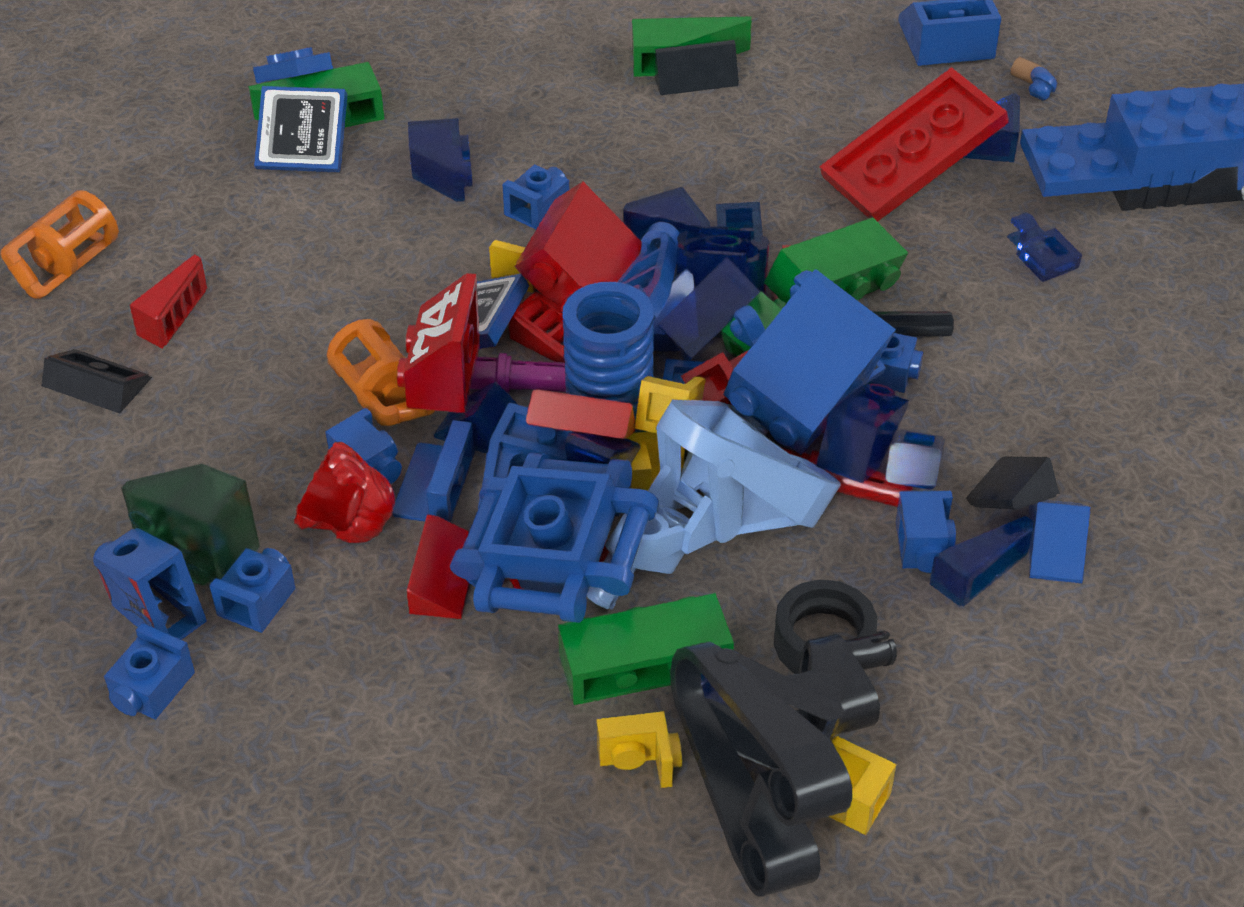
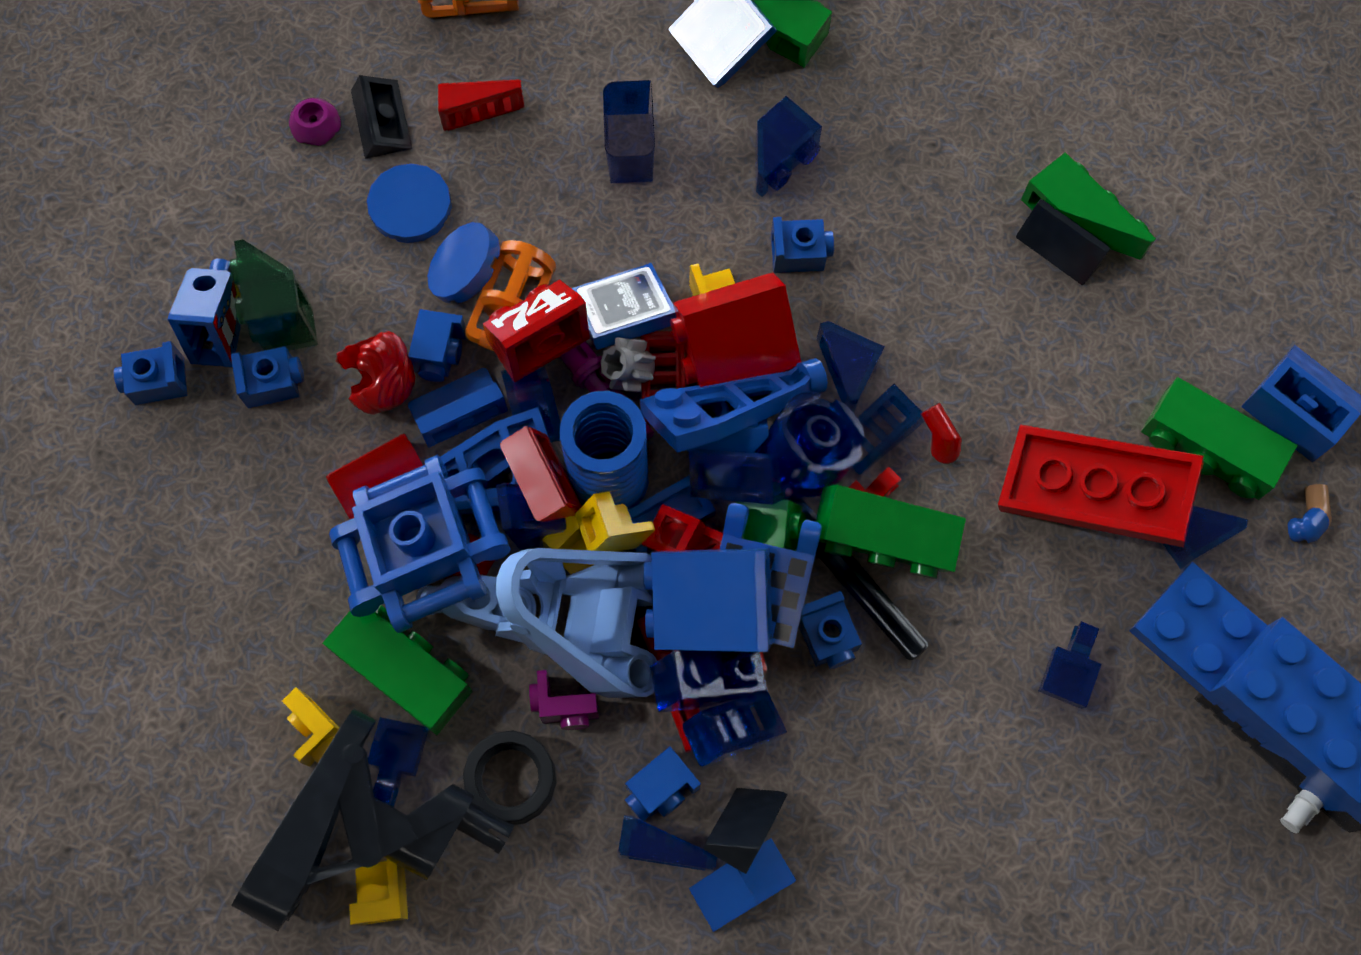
camera: 50 degrees right, 25 degrees up
none -> magenta plate [289,97,341,146]
none -> blue tile [367,163,452,243]
none -> blue tile [427,222,500,304]
none -> magenta bracket [529,670,599,730]
none -> light grey gear [601,337,656,392]
none -> clear blue piece [603,80,655,183]
none -> red arm [921,403,962,464]
none -> green brick [1141,377,1298,500]

